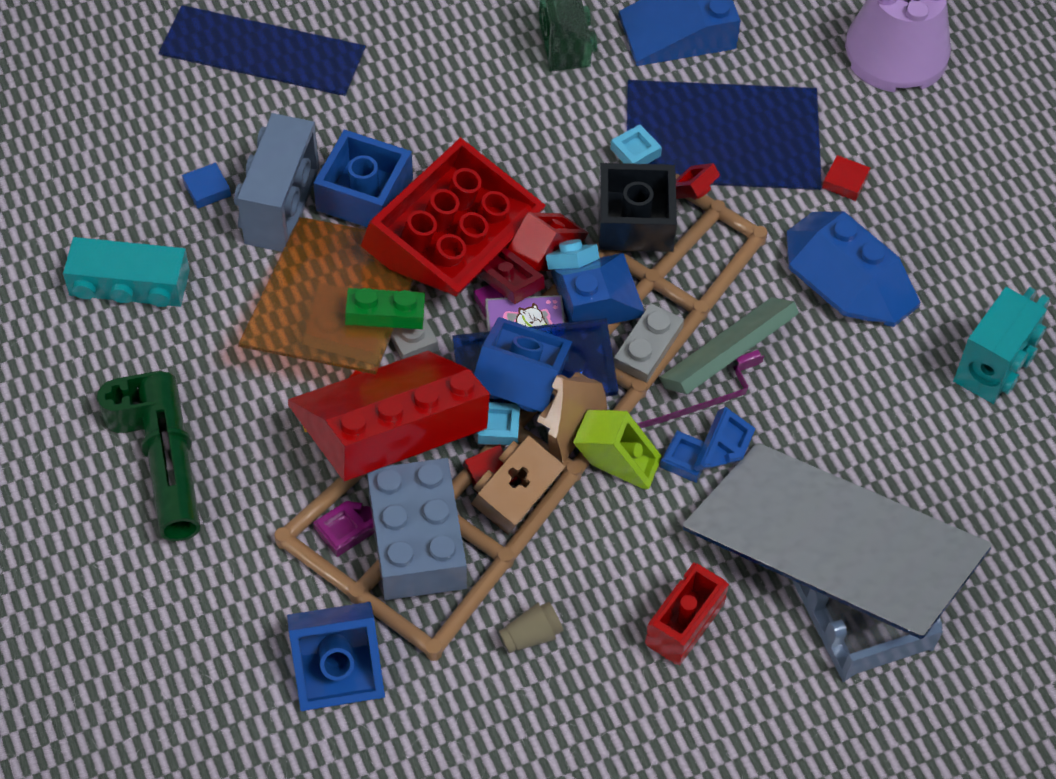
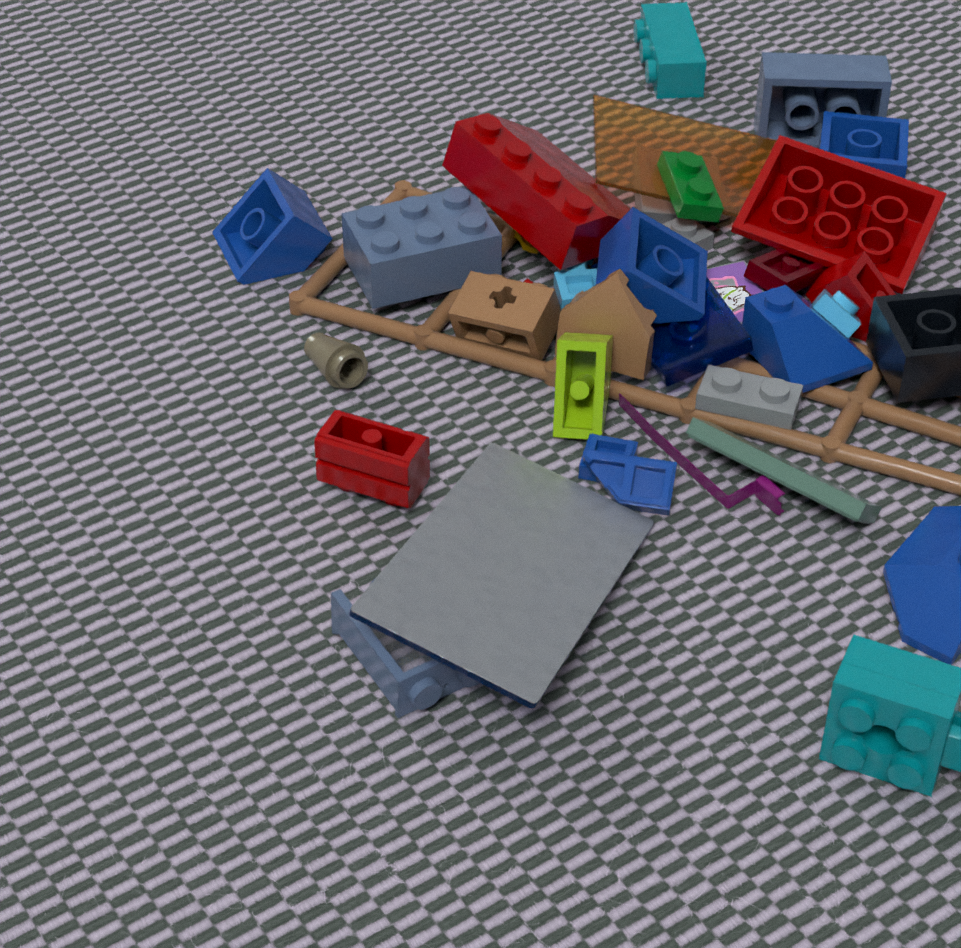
camera: 80 degrees right, 15 degrees down
dark green piece [97,371,201,541] -> none

